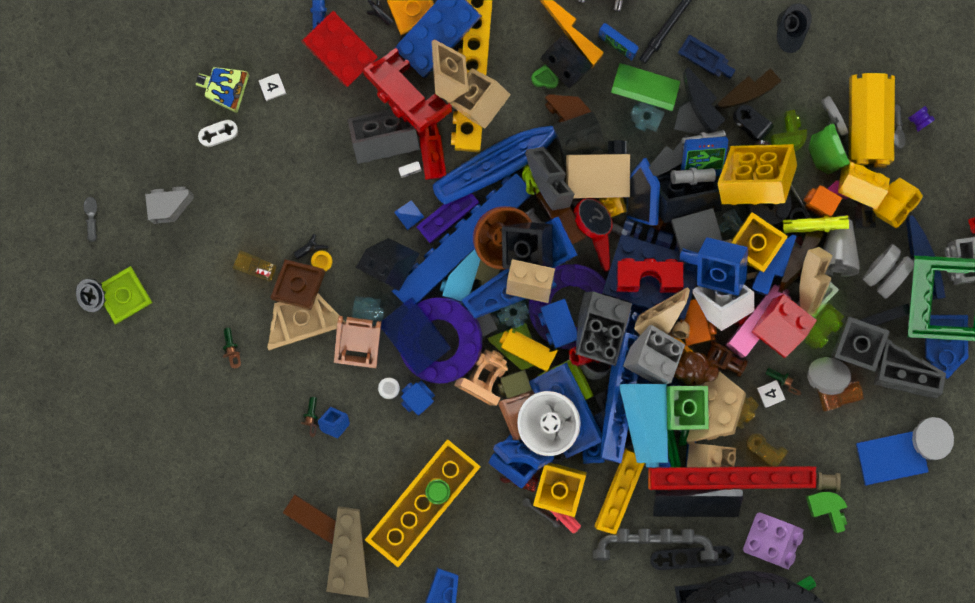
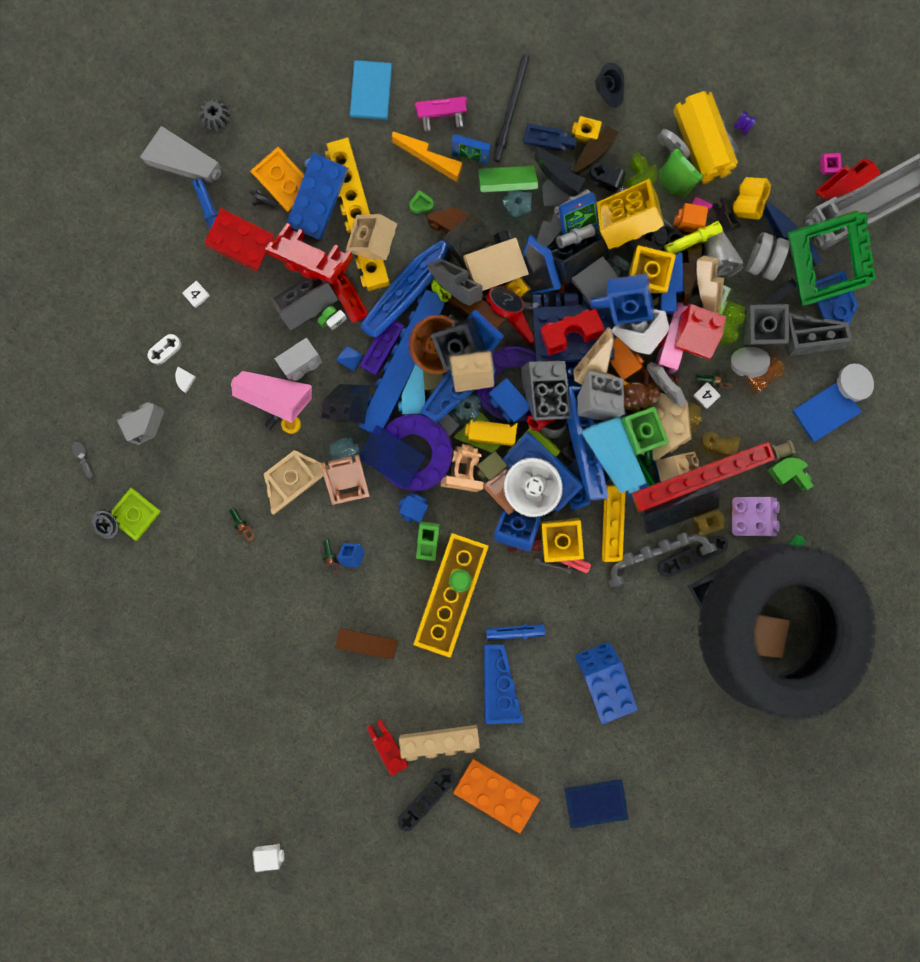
camera: 20 degrees left, 0 degrees up
torso [196,67,249,113] -> none
clear yellow leg [233,250,277,282] -> none
reddish brown plate [270,259,326,310] -> none
dark tan wing [326,506,369,598] -> none
white tile [378,378,400,399] -> none
tan slope [432,39,469,102] -> none
blue tile [493,440,554,470] -> none
black brick [540,35,593,89] -> none
tan hinge [672,321,690,339] -> none
yellow slope [838,162,890,209] -> none
none -> white tile [175,367,196,393]
none -> bright pink slope [231,371,312,423]
none -> light grey brick [274,338,322,381]
none -> bright green tile [318,306,338,327]
none -> bright green brick [416,522,440,561]
none -> blue pin [486,624,545,640]
none -> yellow brick [572,116,602,144]
none -> light grey tile [647,362,687,407]
none -> clear yellow brick [693,510,725,535]

